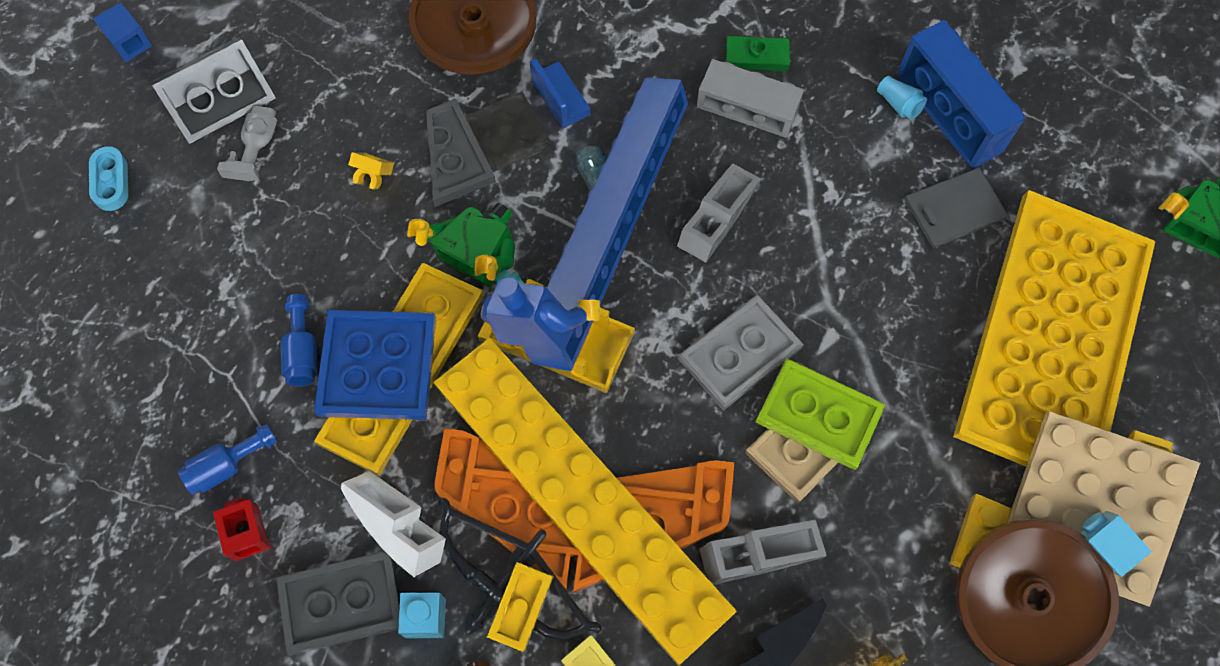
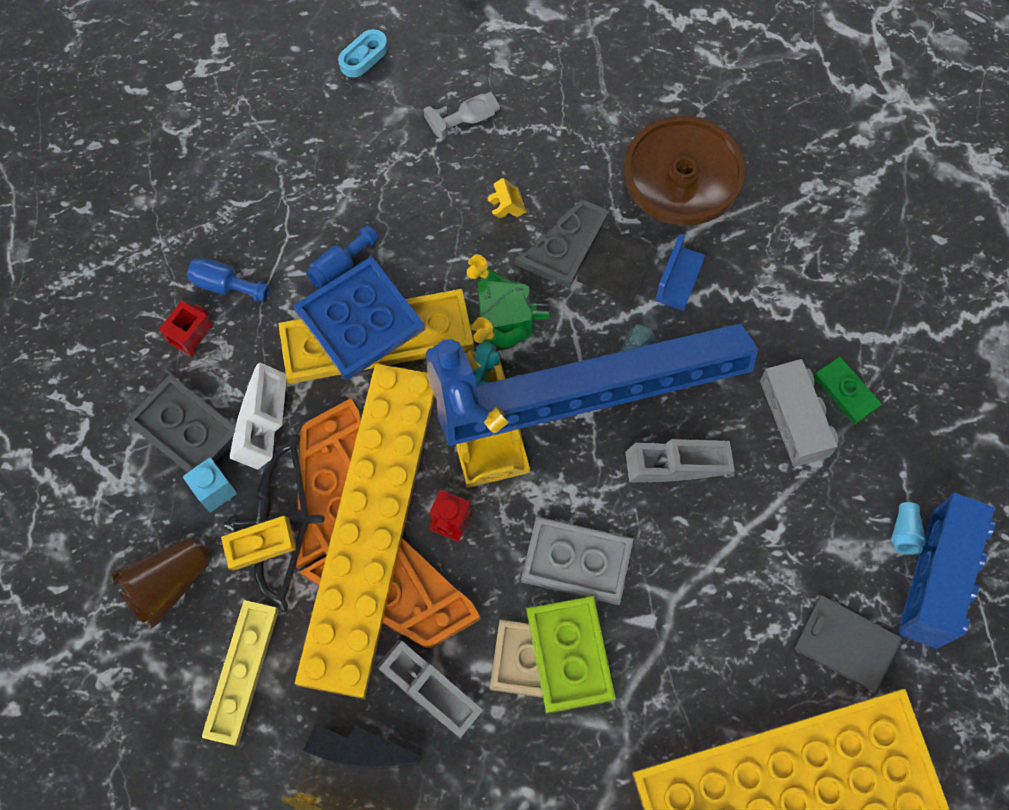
camera: 55 degrees right, 0 degrees up
slope [151,37,276,144] -> none
none -> red brick [429,490,472,542]

